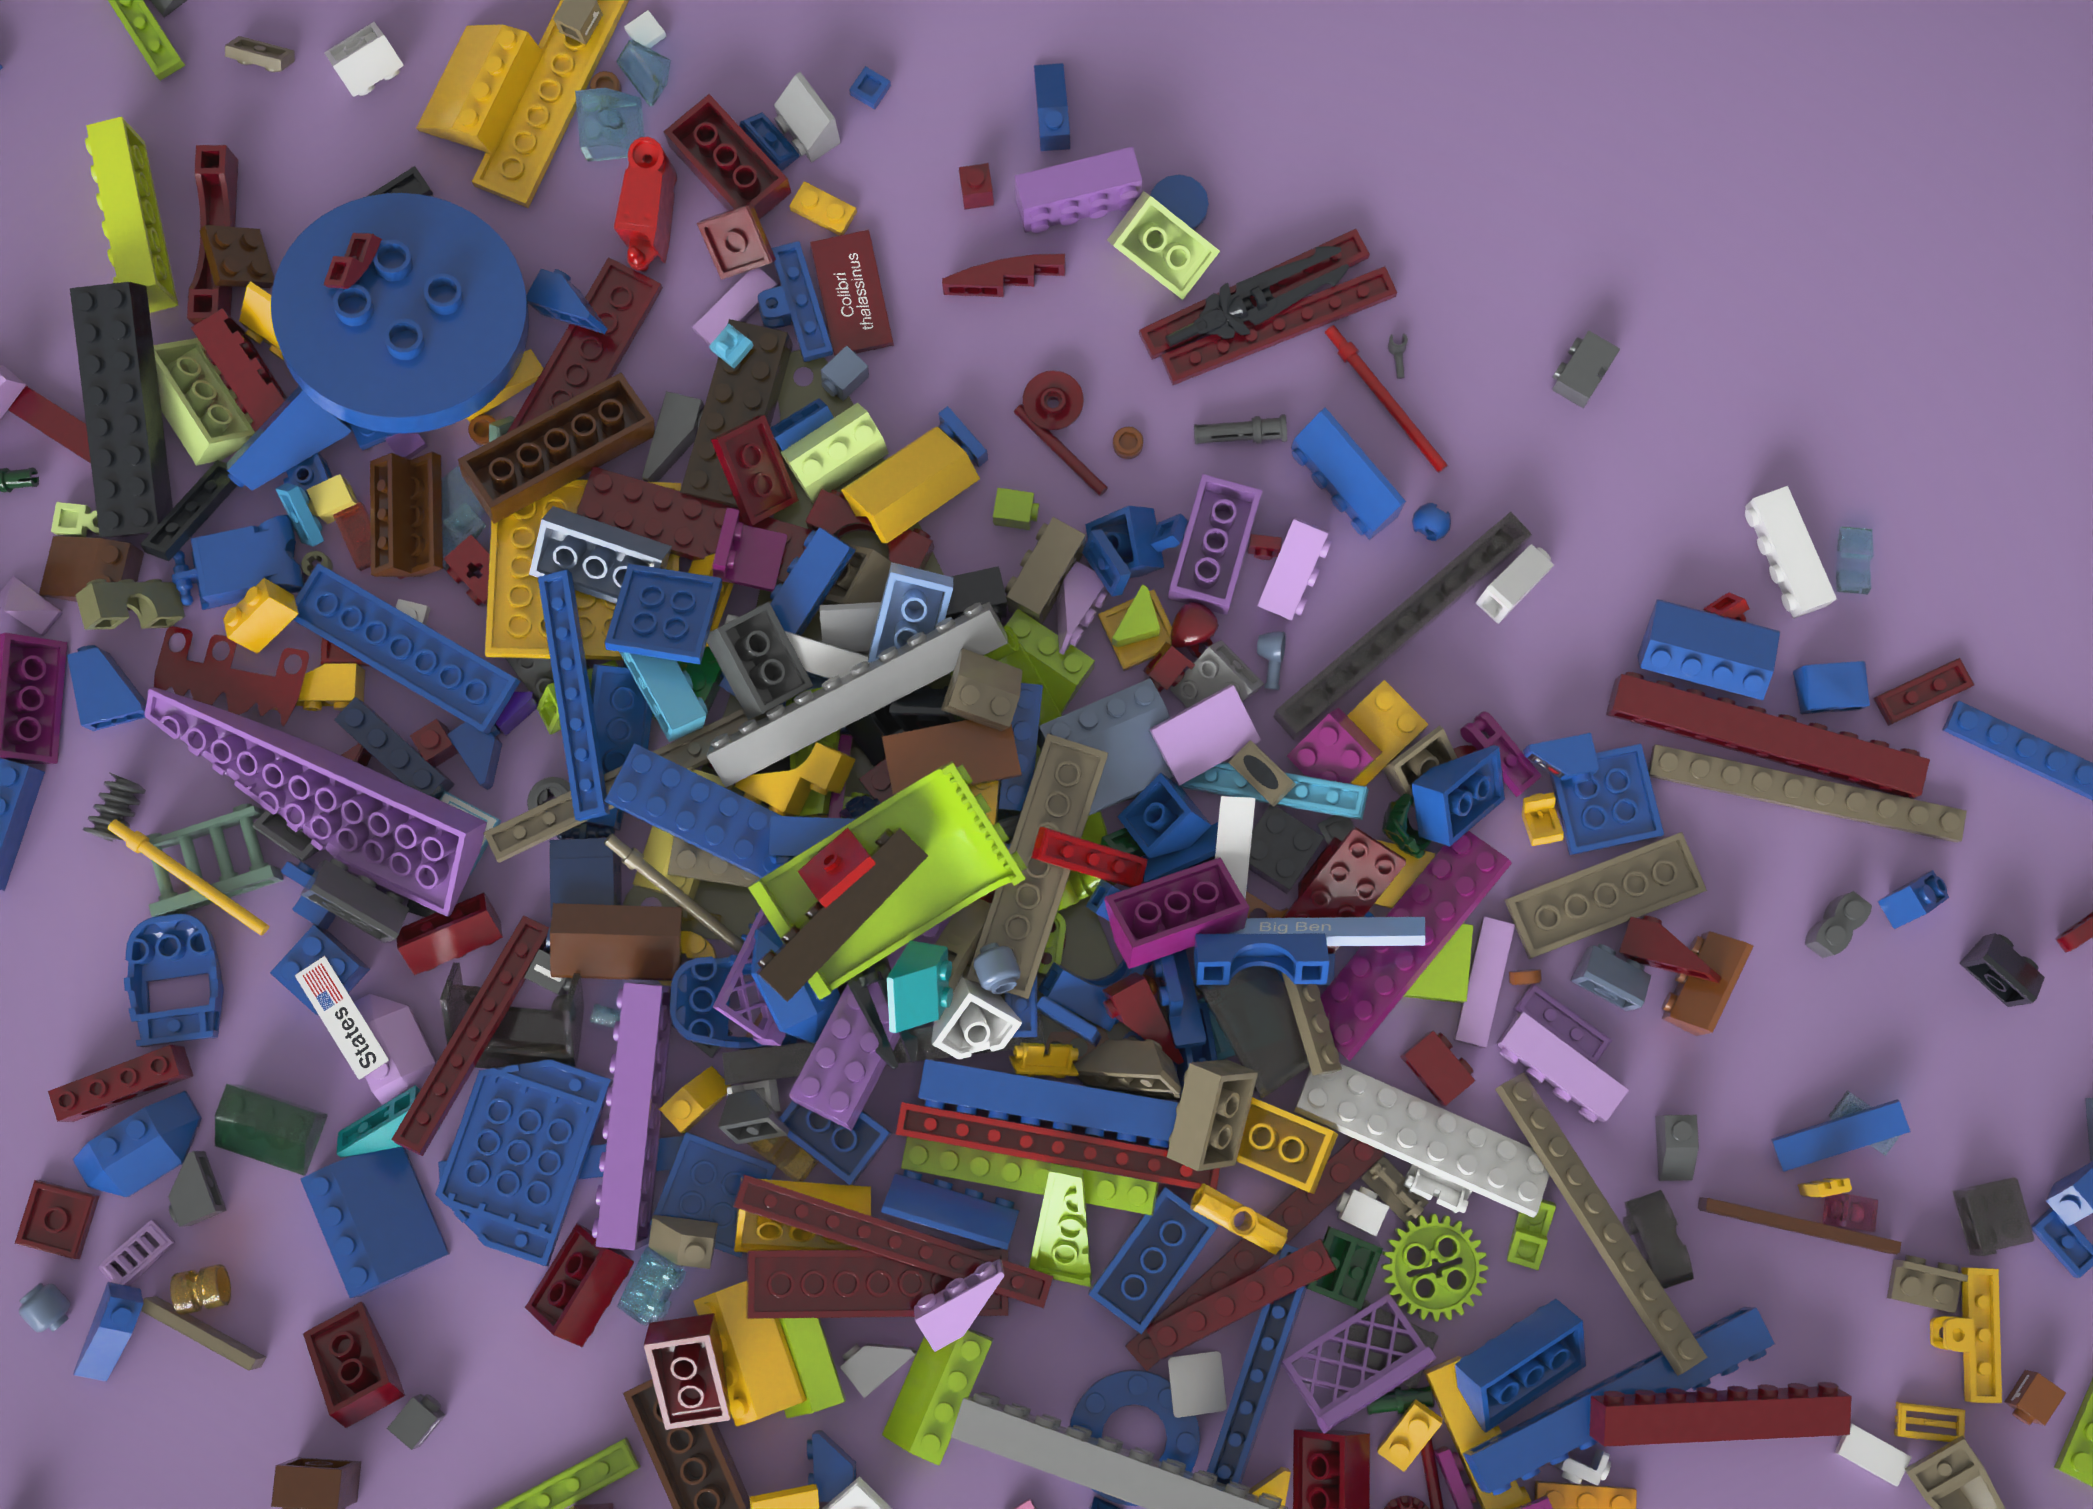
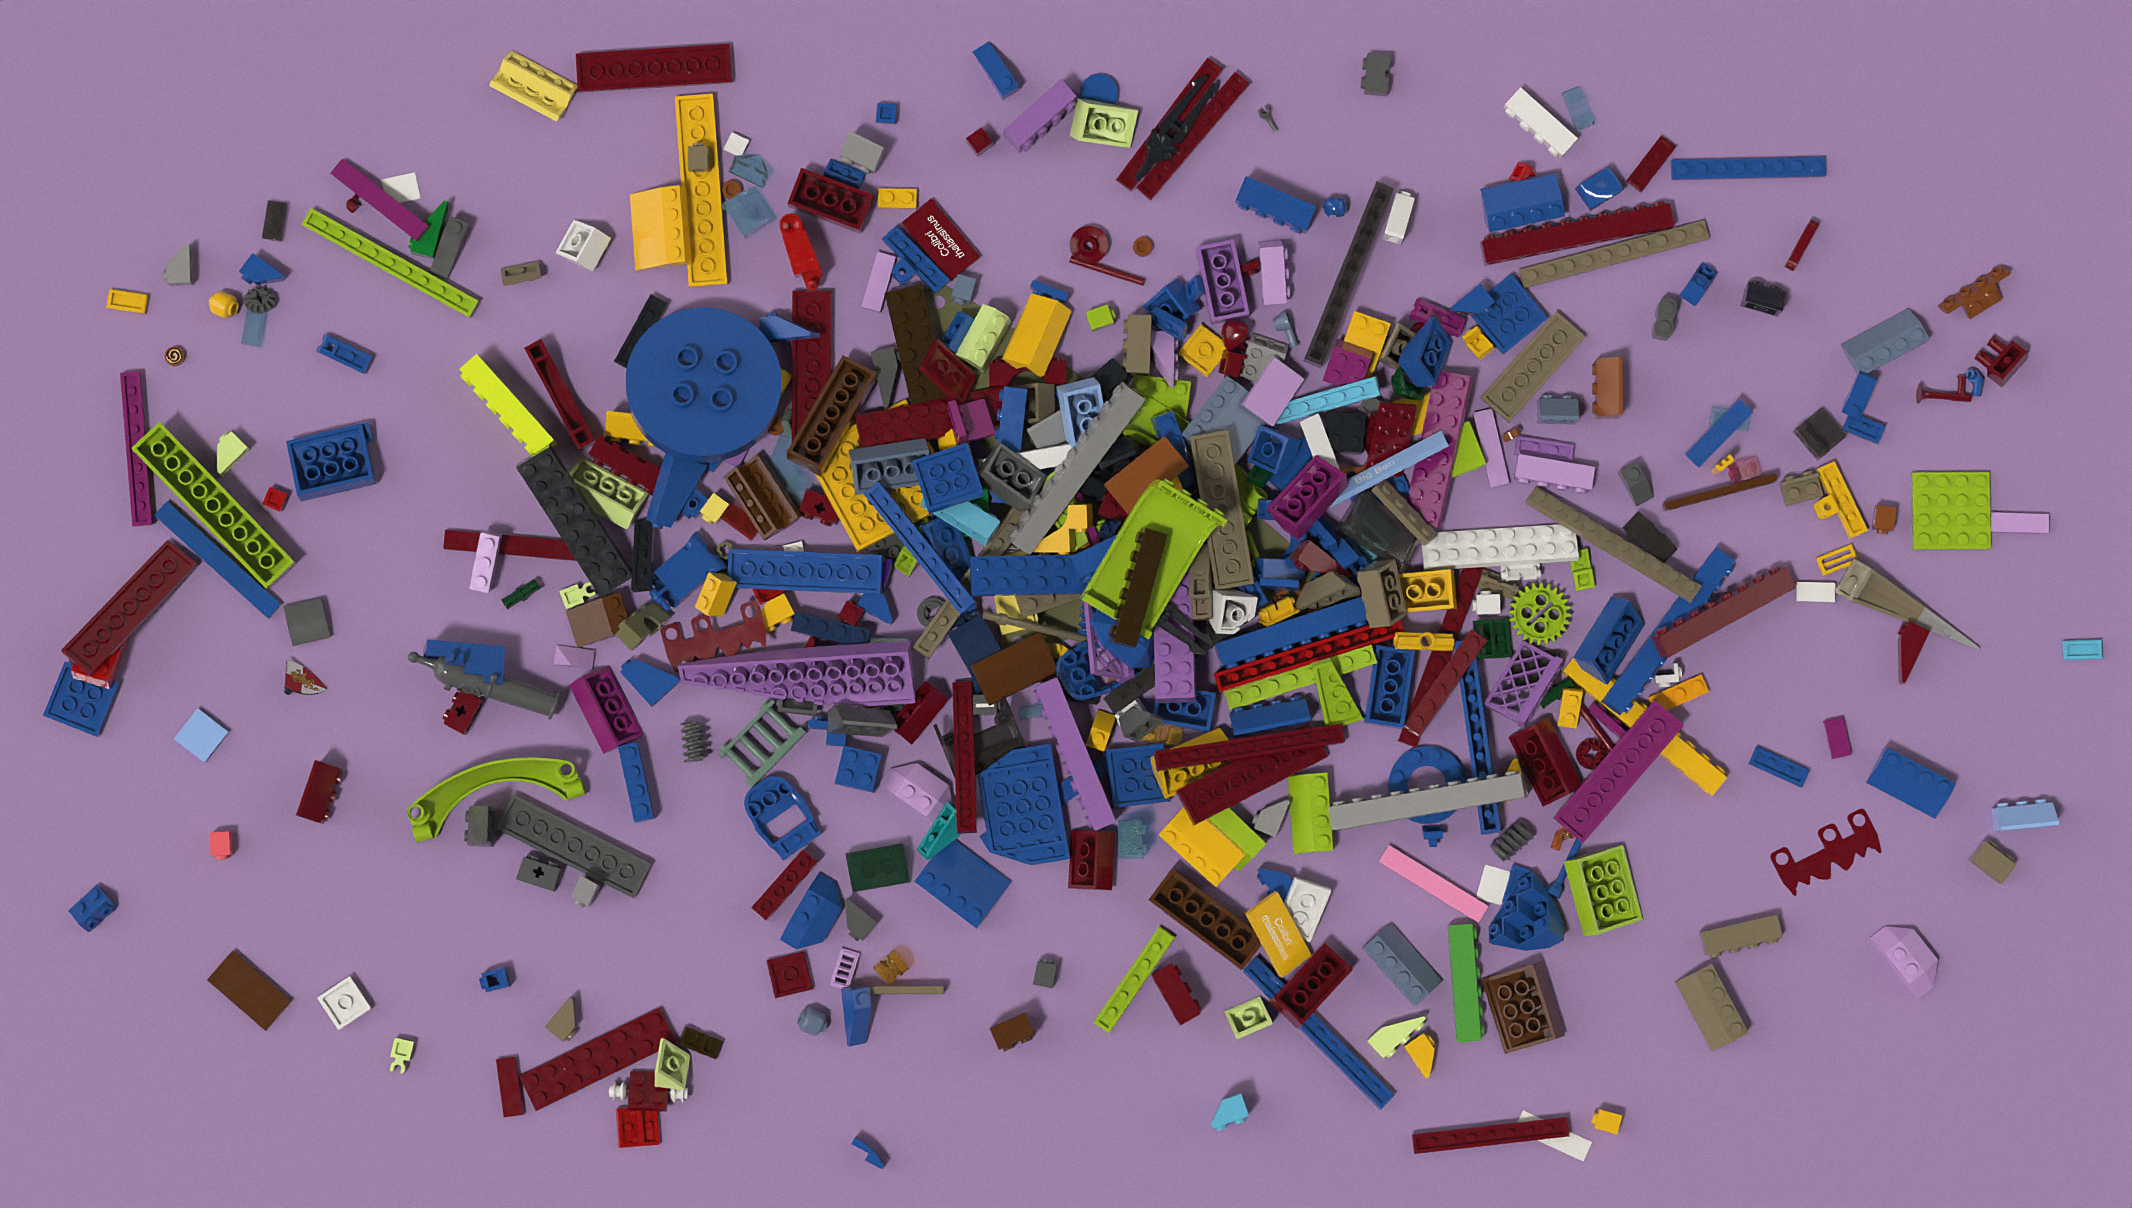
camera: 35 degrees left, 5 degrees up
yellow bar [108,819,269,936] -> none
reddish brown plate [199,225,274,289] -> none
dark azure plate [275,483,324,546] -> none
white sticker [295,956,389,1080] -> none
dark red slope [303,1301,405,1428] -> none
dark red slope [323,233,382,289] -> none
dark red slope [644,1313,731,1430] -> none
dark tan slope [649,1215,718,1269] -> none
plate [697,203,776,280] -> none
medium azure tile [709,324,754,369] -> none
red plate [797,828,876,908] -> none
teal slope [887,940,953,1033] -> none
lavender slope [914,1258,1004,1352] -> none
dark tan slope [941,648,1022,731] -> none
dark red slope [942,254,1065,297] -> none
sand blue head [973,943,1021,994] -> none
red tile [1031,827,1148,888] -> none
lime slope [1112,584,1160,647] -> none
white sticker [1168,1351,1227,1418] -> none
dark grey pin [1194,414,1287,444] -> none
blue arch [1194,933,1330,985] -> none
dark tan tile [1228,740,1296,807] -> none
red bar [1325,325,1448,473] -> none
dark red brick [1400,1031,1476,1106] -> none
dark red slope [1619,915,1721,983] -> none

